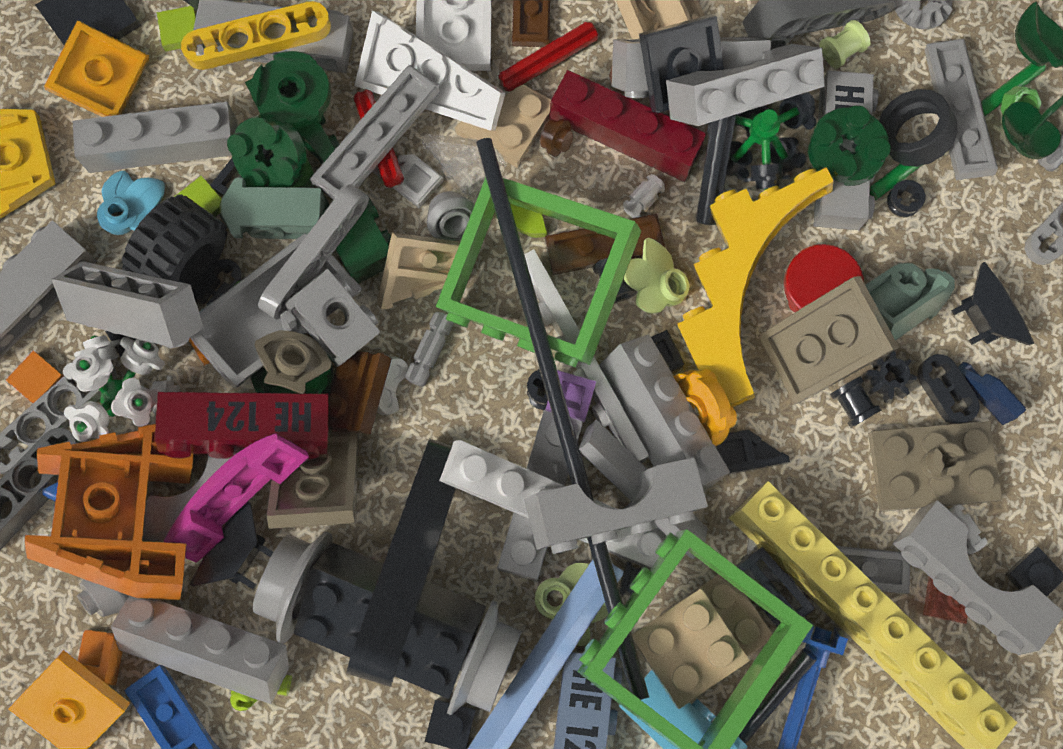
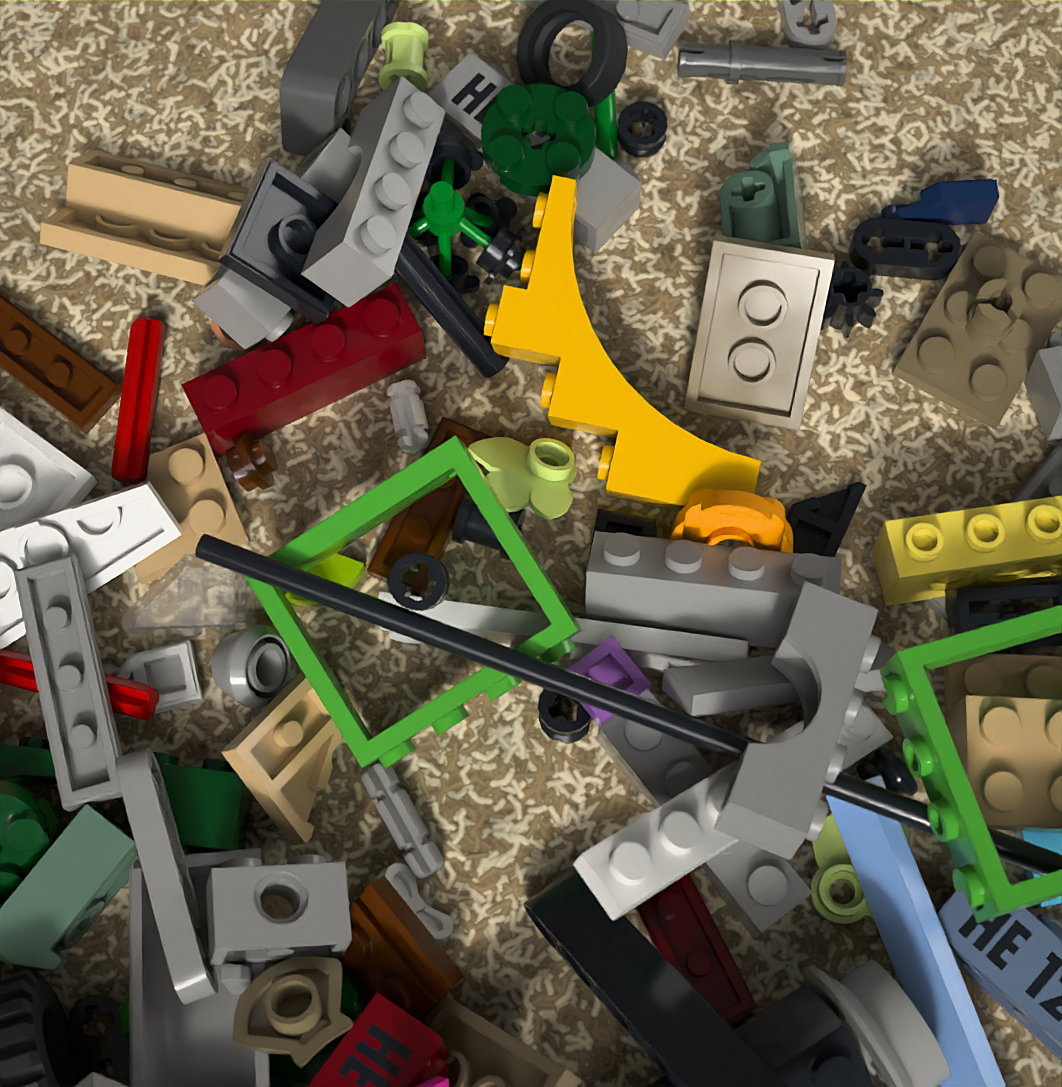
camera: 50 degrees left, 5 degrees down
red tile [784,244,864,312] -> none
black bush [830,376,882,428] -> none
black piece [951,262,1034,346] -> none
none -> black bush [388,552,450,611]
none -> dark red tile [634,873,758,1024]
none -> dark grey pin [677,39,847,87]

